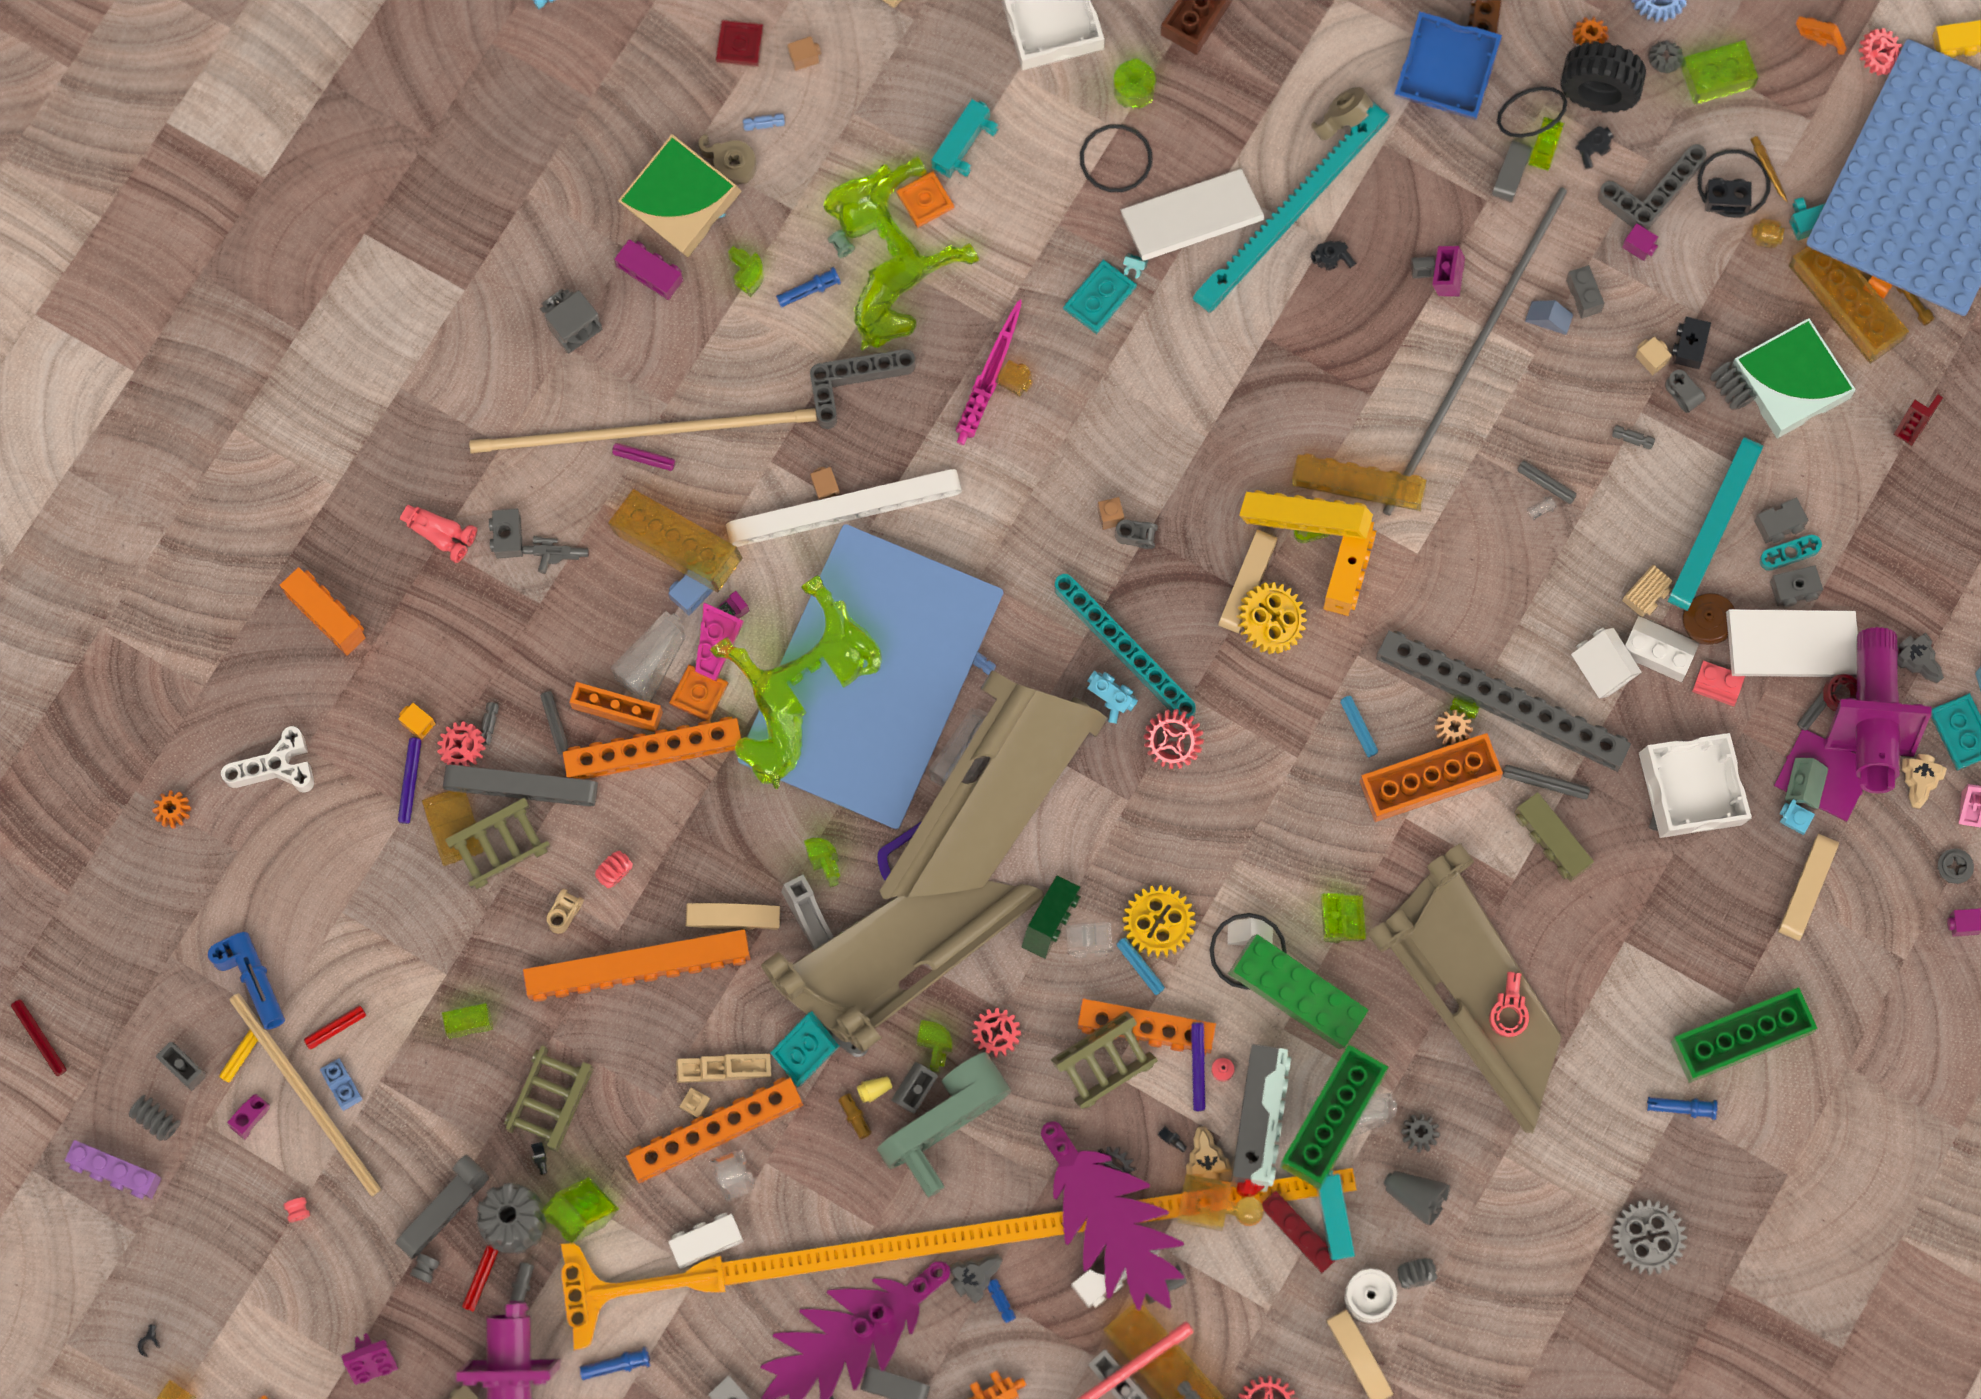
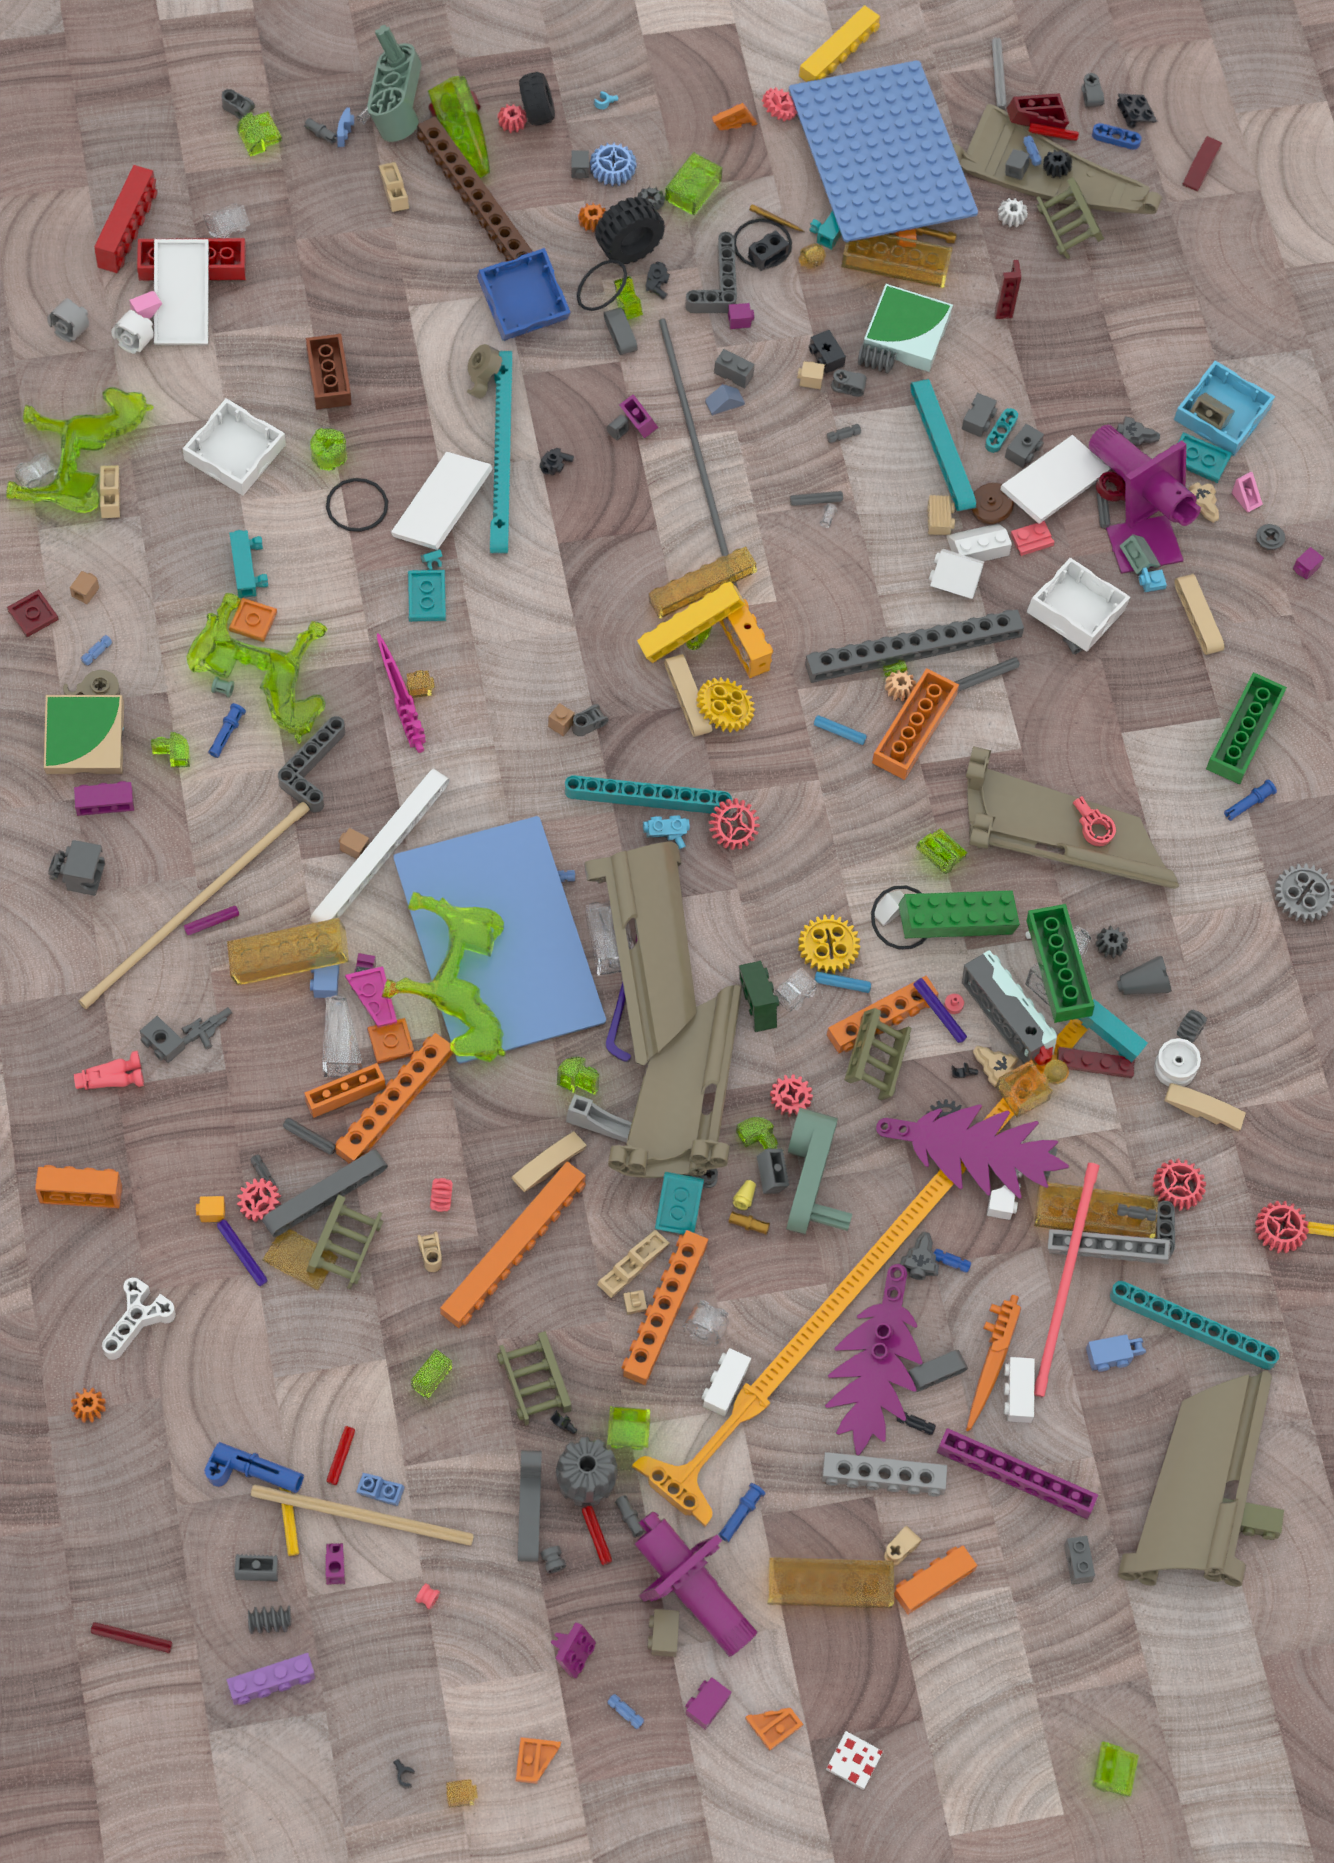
camera: 50 degrees left, 10 degrees down
olive brick [1515,792,1594,882] -> none

